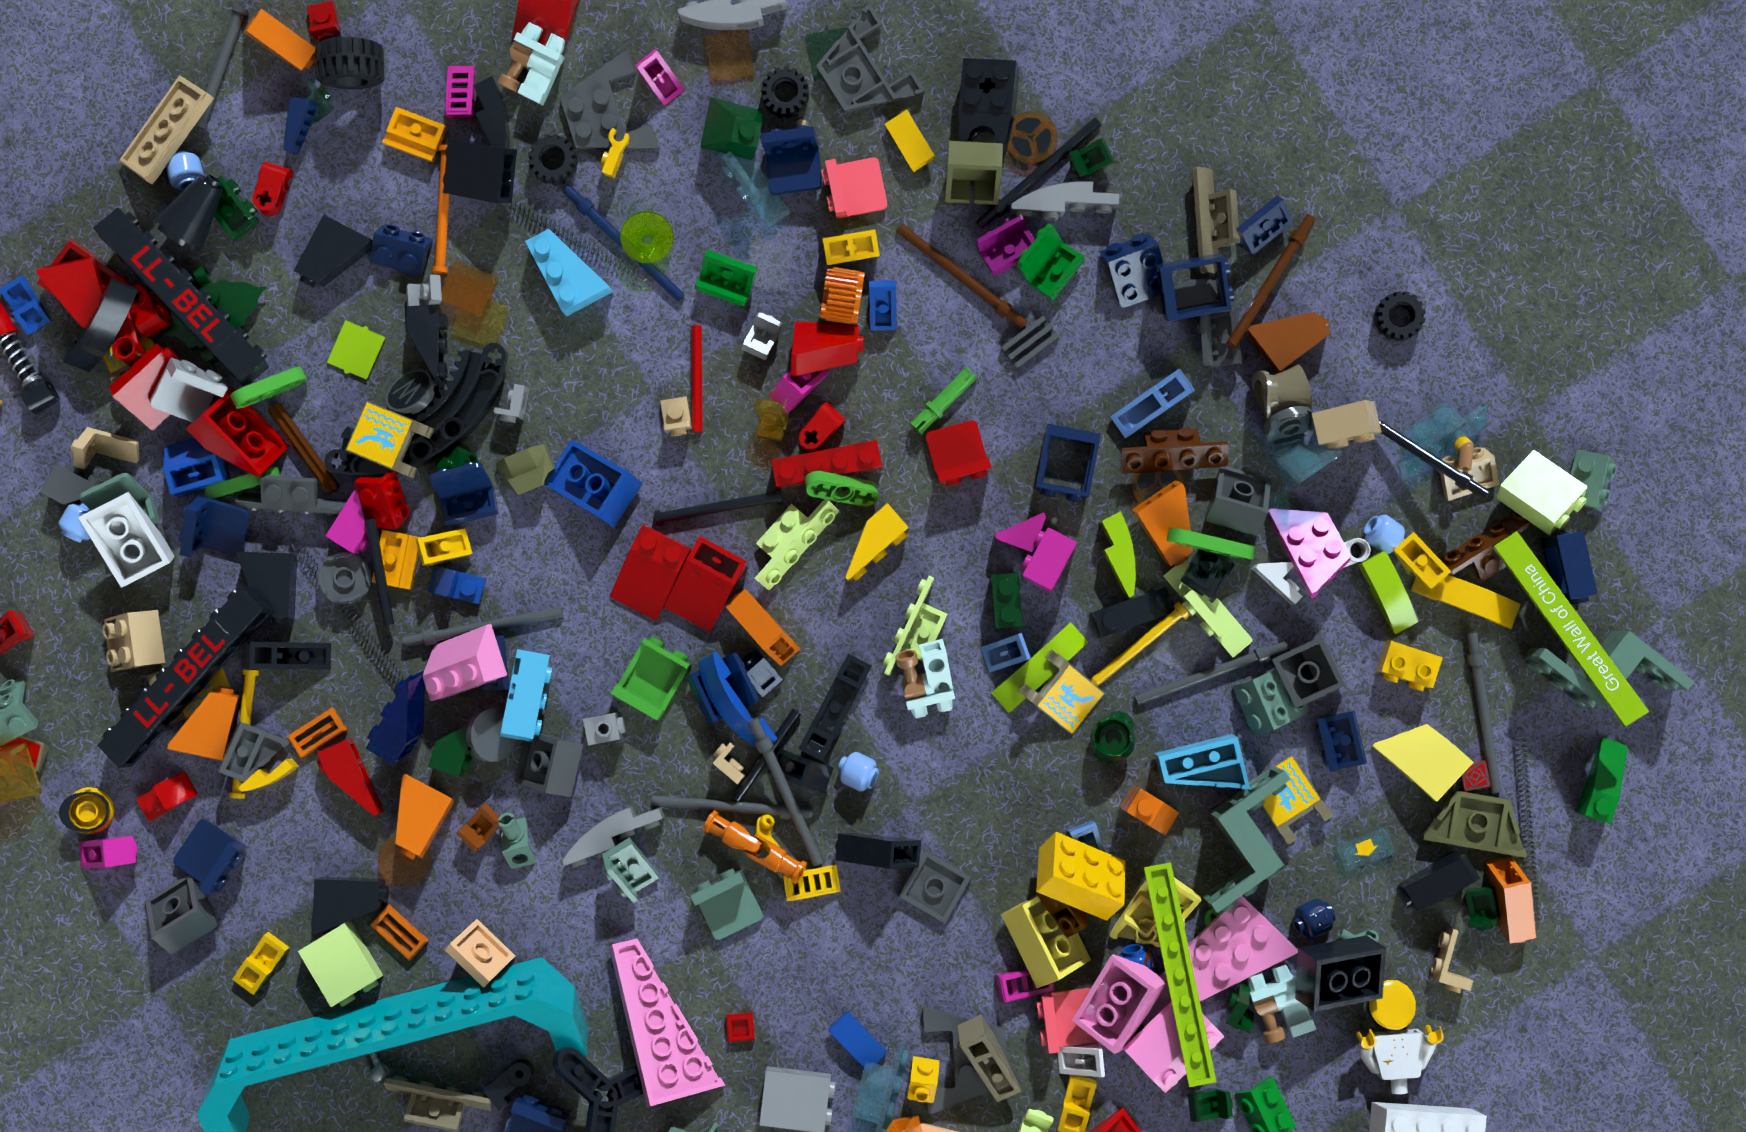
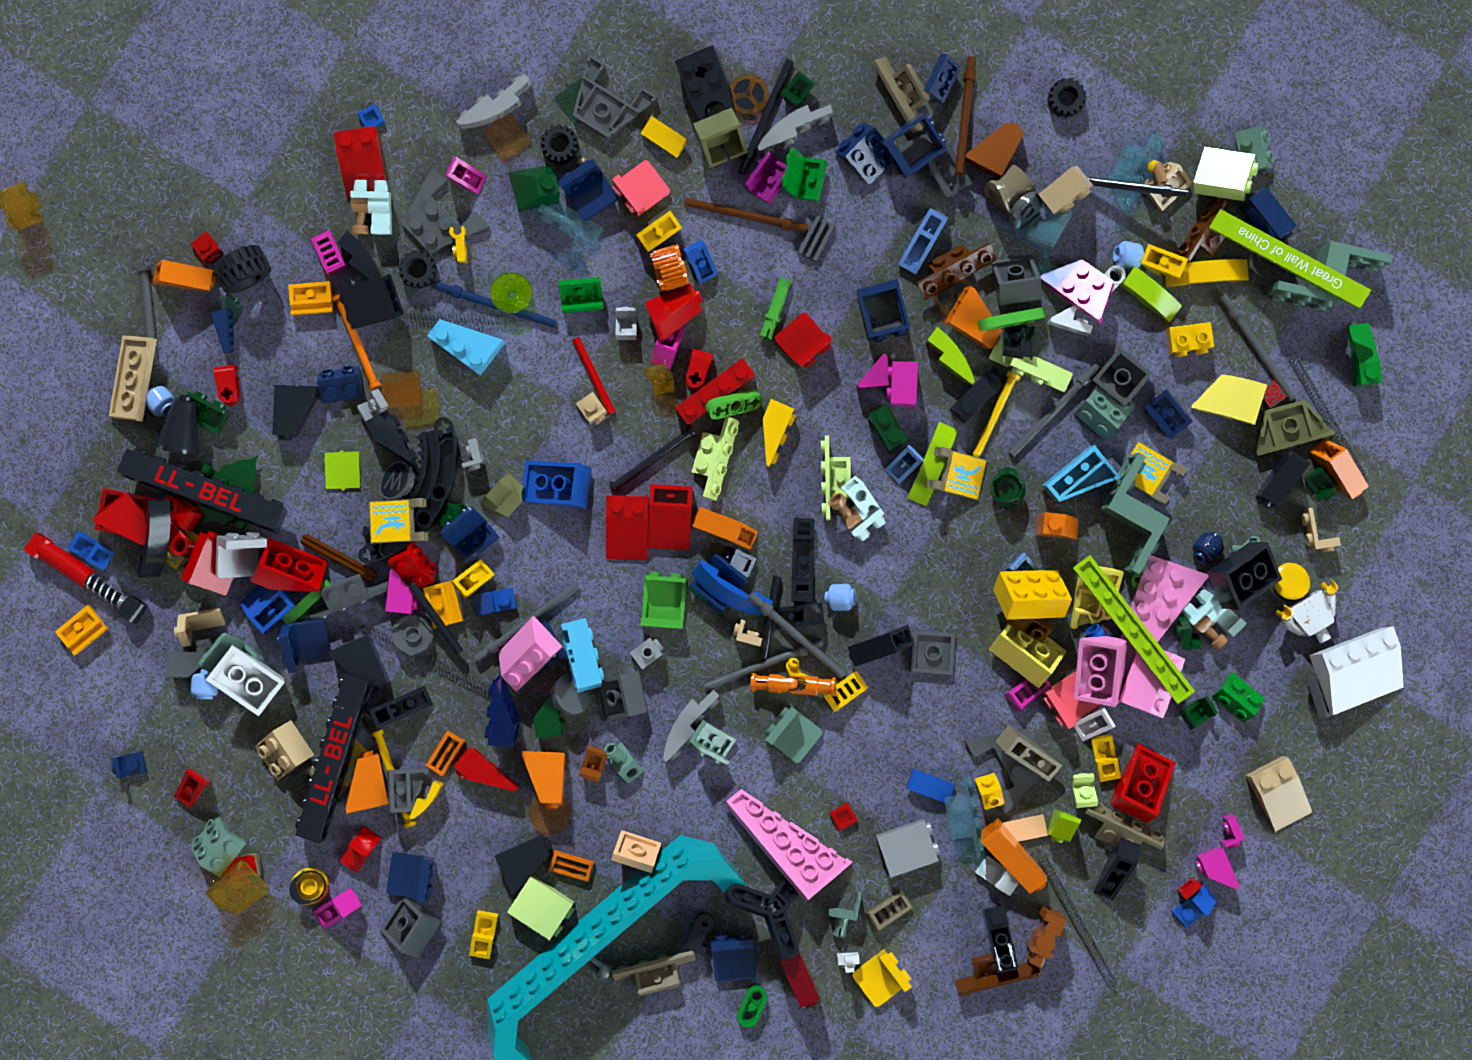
camera: 30 degrees left, 0 degrees up
bright green beam [230,367,307,409] -> none
clear light blue tile [1335,827,1396,872] -> none

